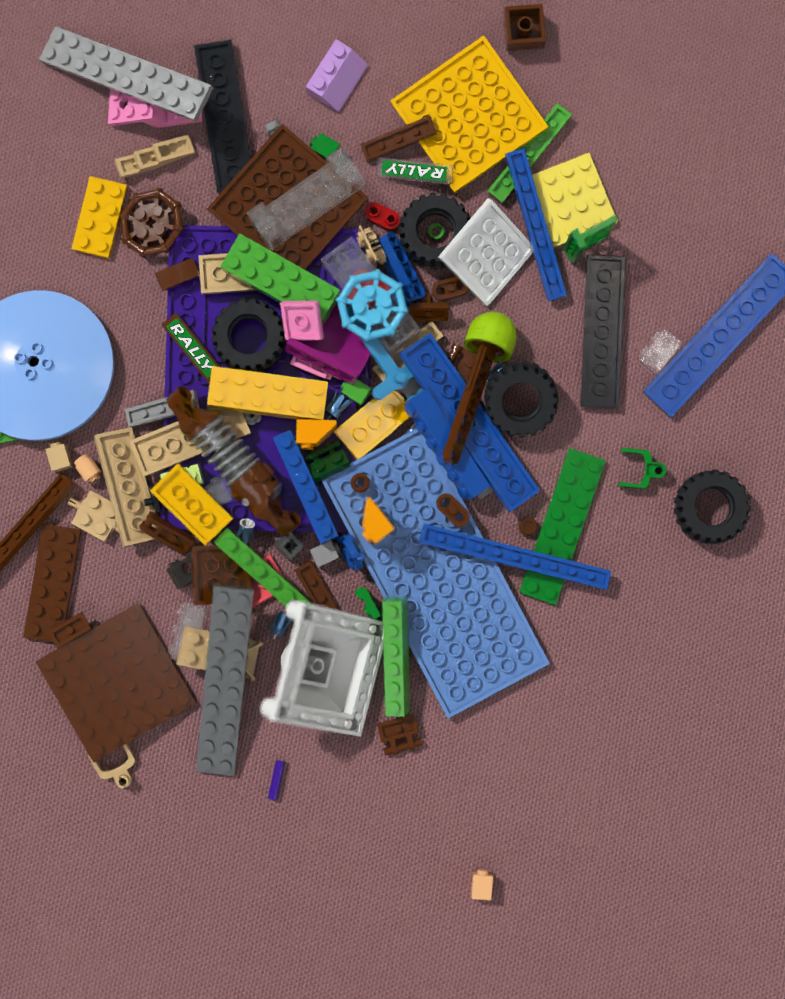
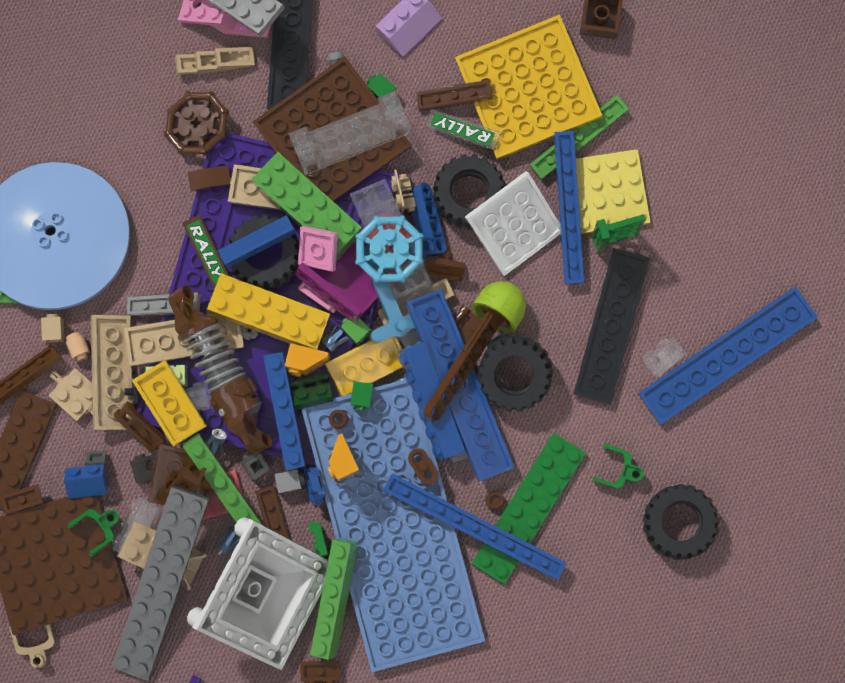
camera: 15 degrees right, 5 degrees down
yellow plate [72,176,128,259] -> none
red plate [364,202,400,231] -> none
bright green axle [428,223,445,240] -> none
reddish brown plate [432,276,469,301] -> none
none -> blue brick [64,464,109,499]
none -> green piece [67,509,119,558]
none -> dark grey plate [85,451,107,468]
none -> reddish brown panel [166,467,207,494]
none -> blue panel [218,215,296,269]
none -> green brick [350,381,373,411]

